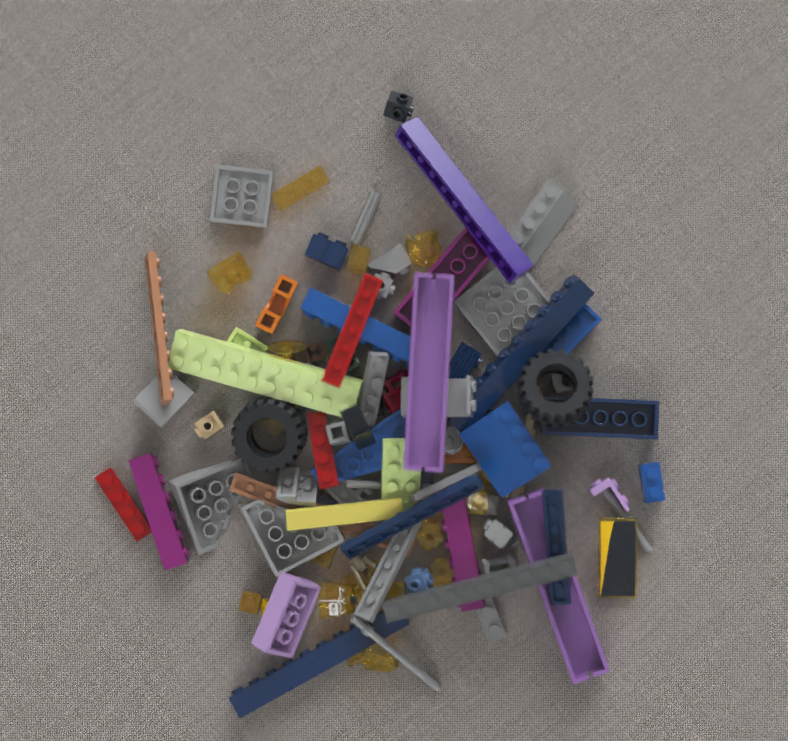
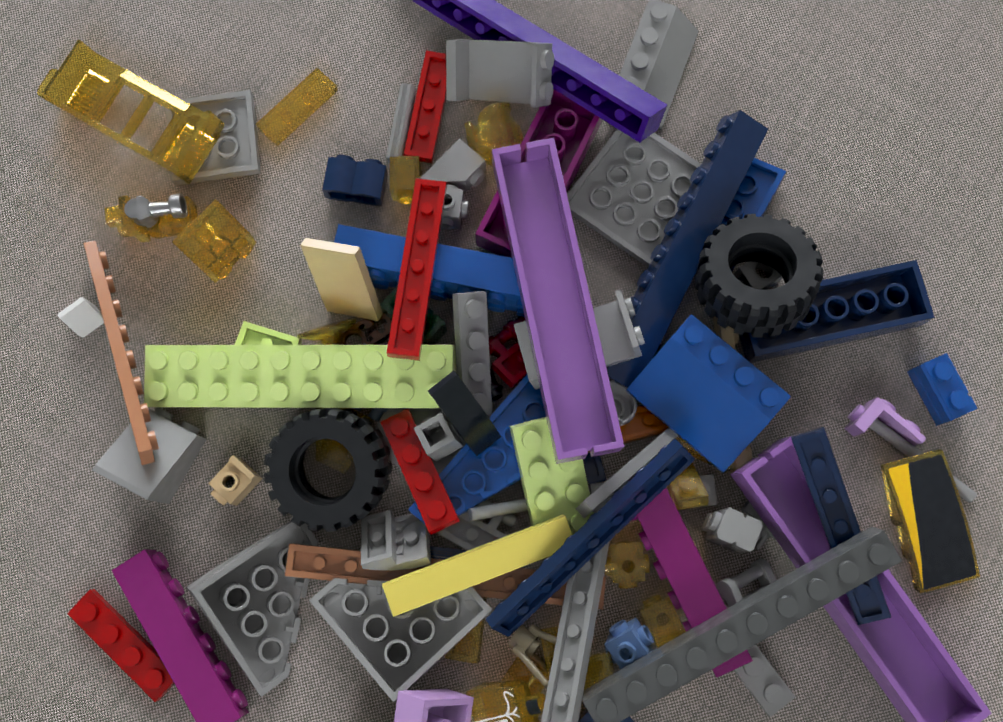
camera: 10 degrees left, 10 degrees down
orange arch [255,274,299,335] -> none
dark blue brick [448,342,483,379] -> none
none -> clear yellow piece [37,39,225,185]
none -> white slope [57,297,104,338]
none -> hips [105,193,199,243]
none -> tan tile [300,238,383,321]
none -> red plate [404,50,447,164]
none -> light grey panel [446,39,554,108]

